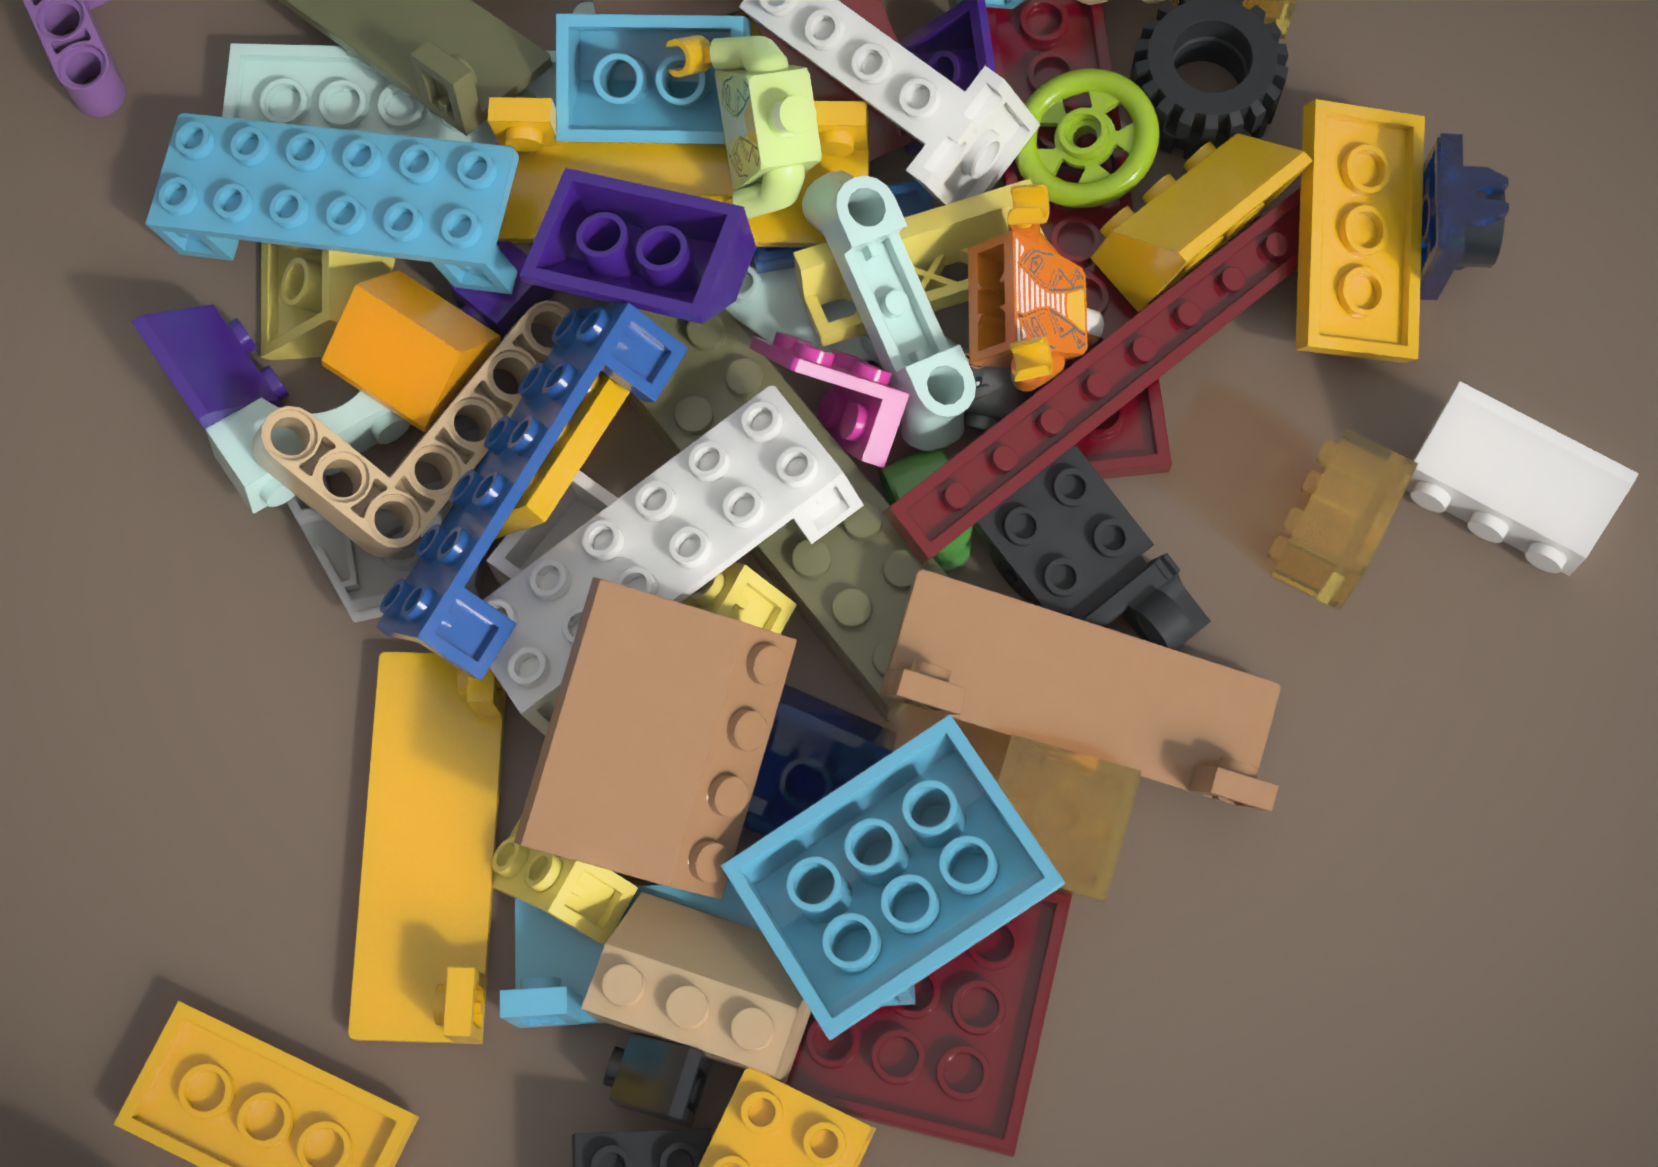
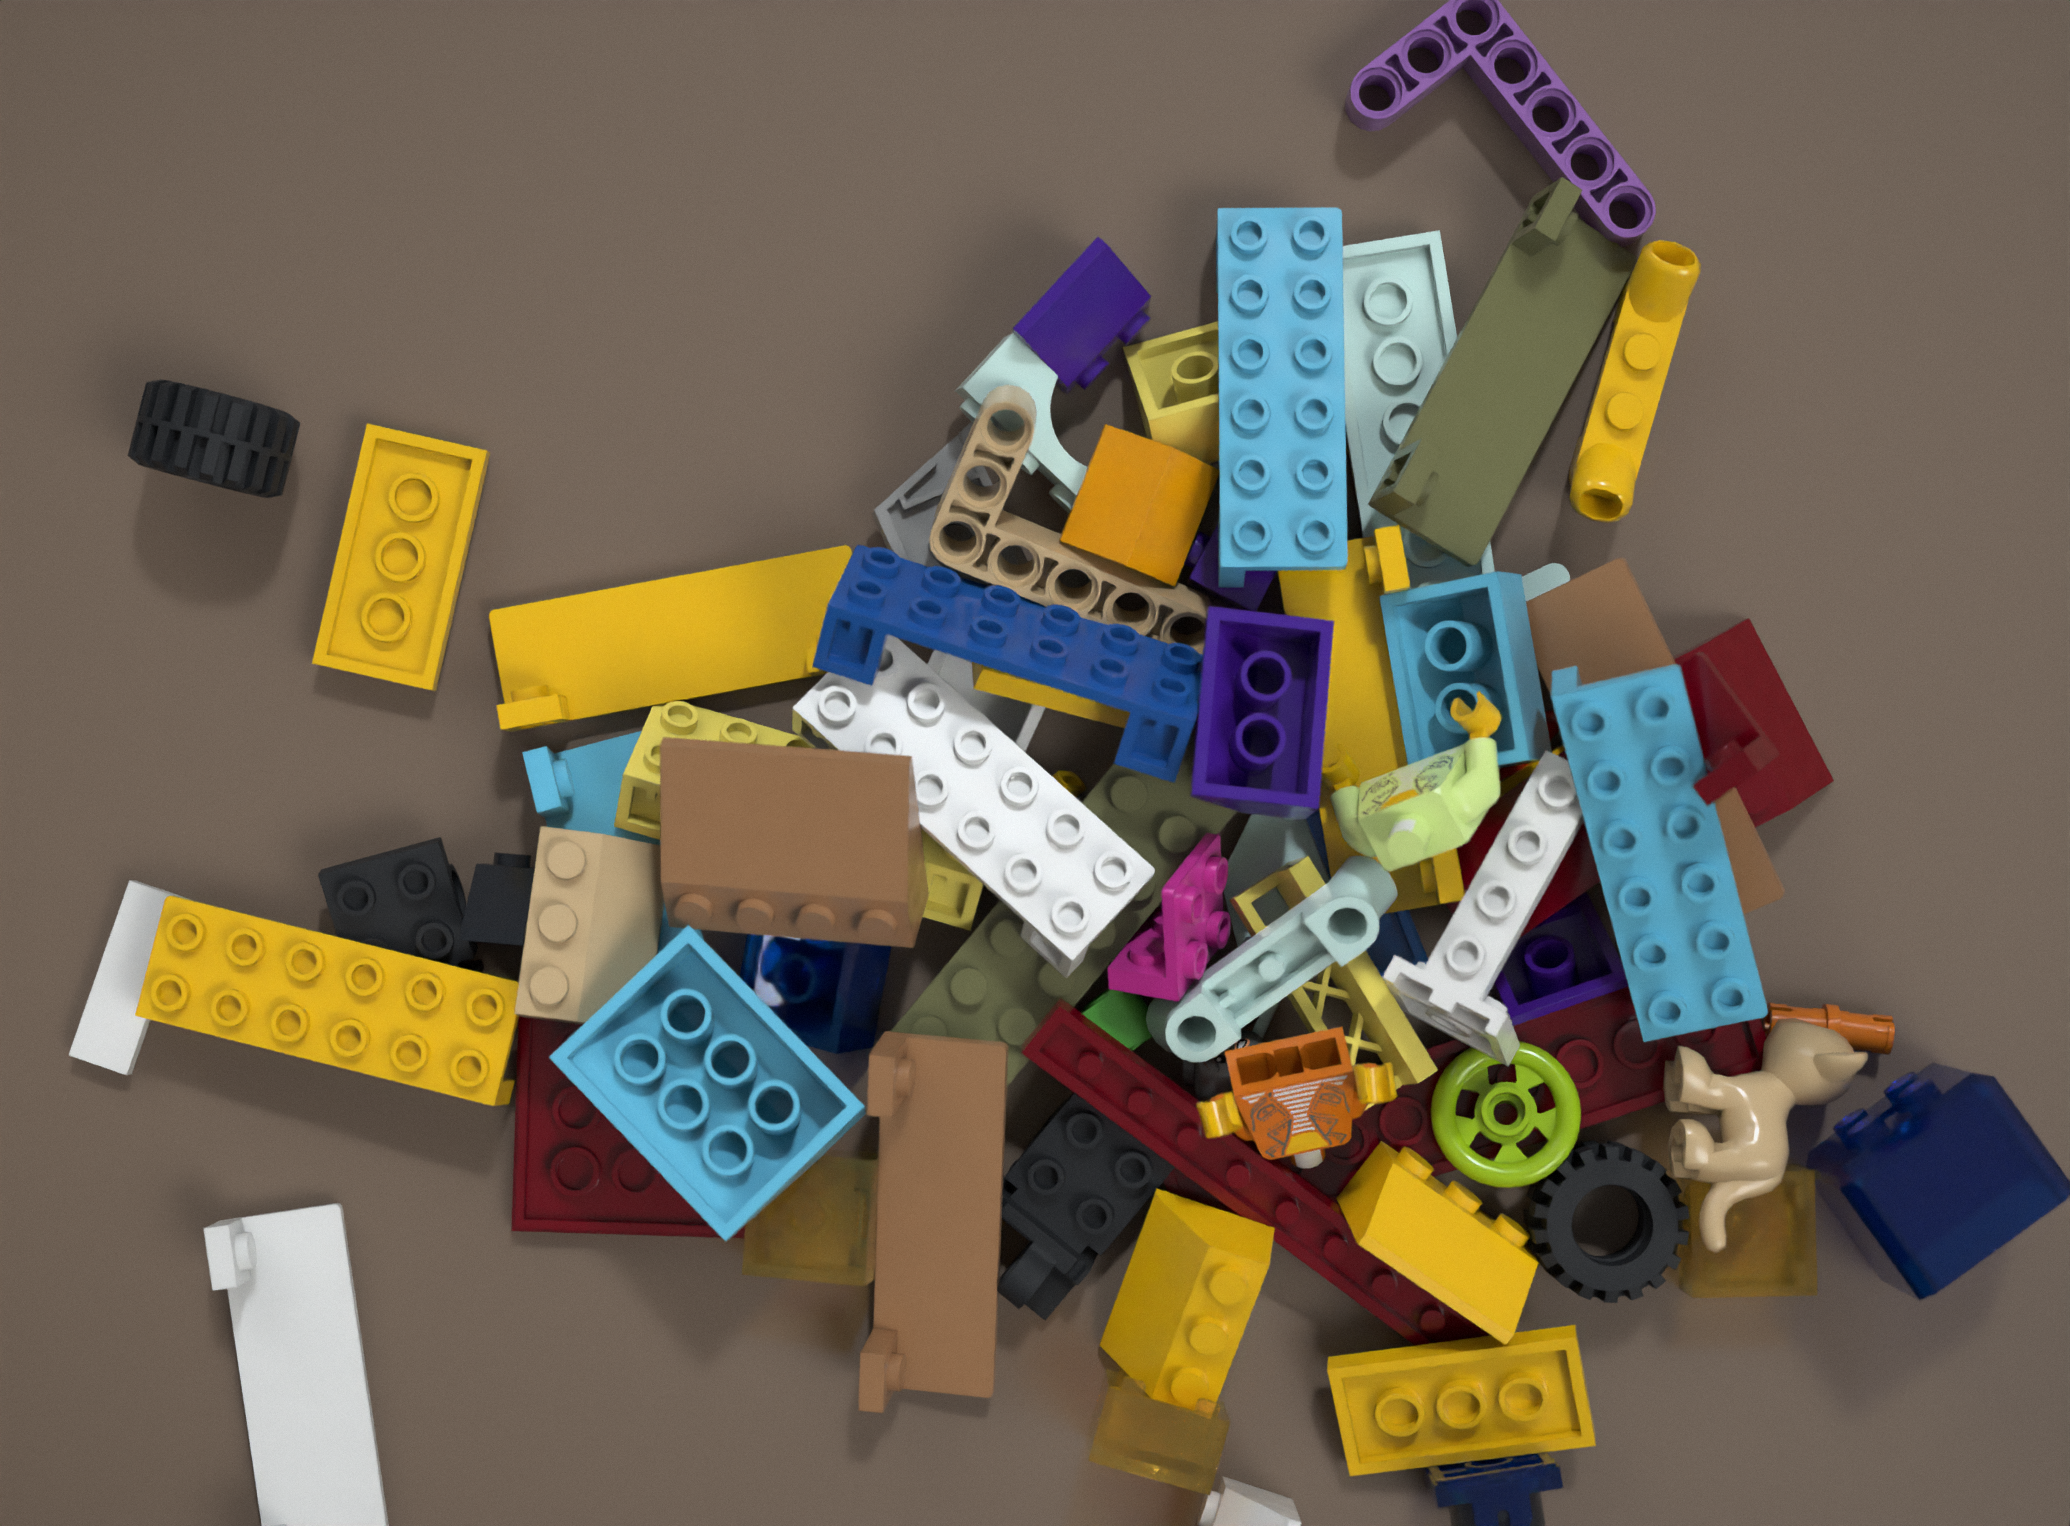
camera: 70 degrees right, 15 degrees up
none -> yellow slope [1099,1188,1275,1418]

